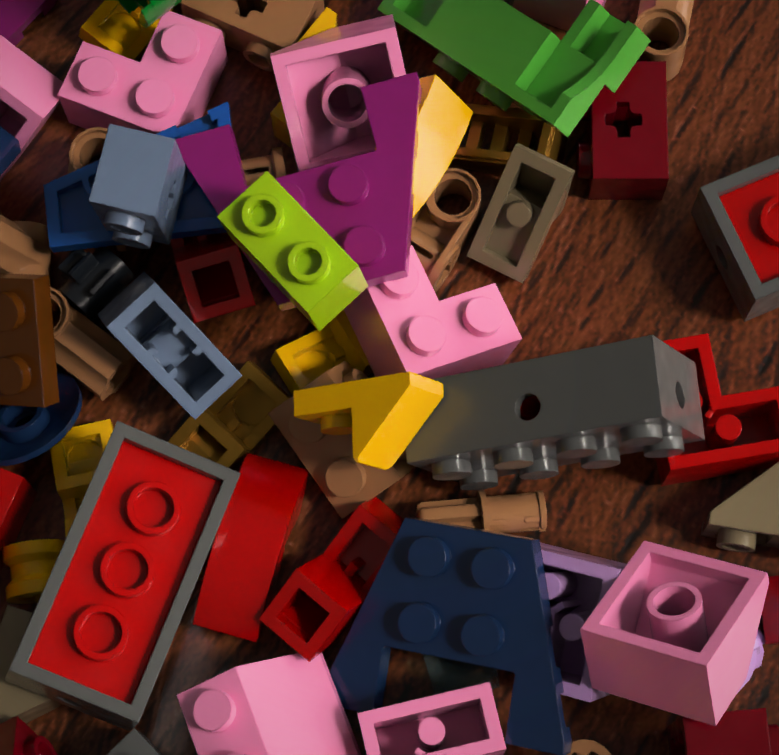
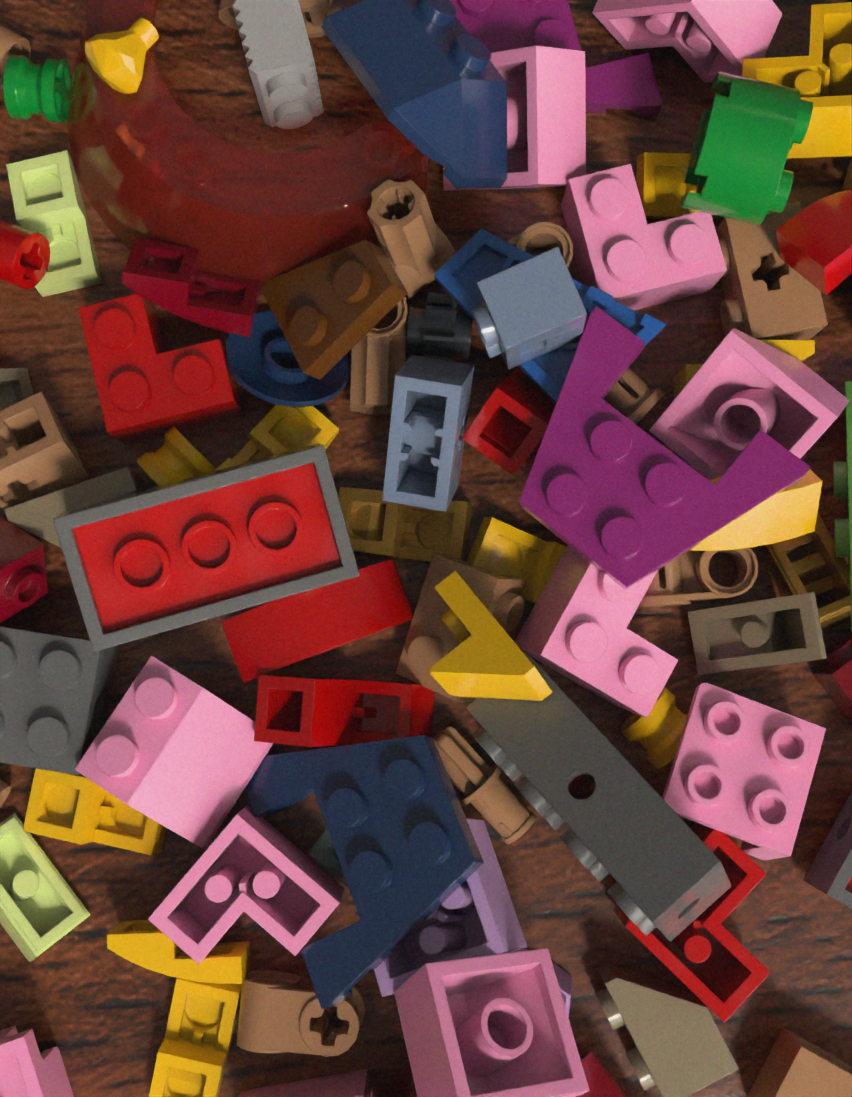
camera: 50 degrees right, 10 degrees up
lime brick [217,171,368,332] -> none
none -> yellow wheel [620,687,688,769]
none -> bright pink bracket [662,683,826,860]

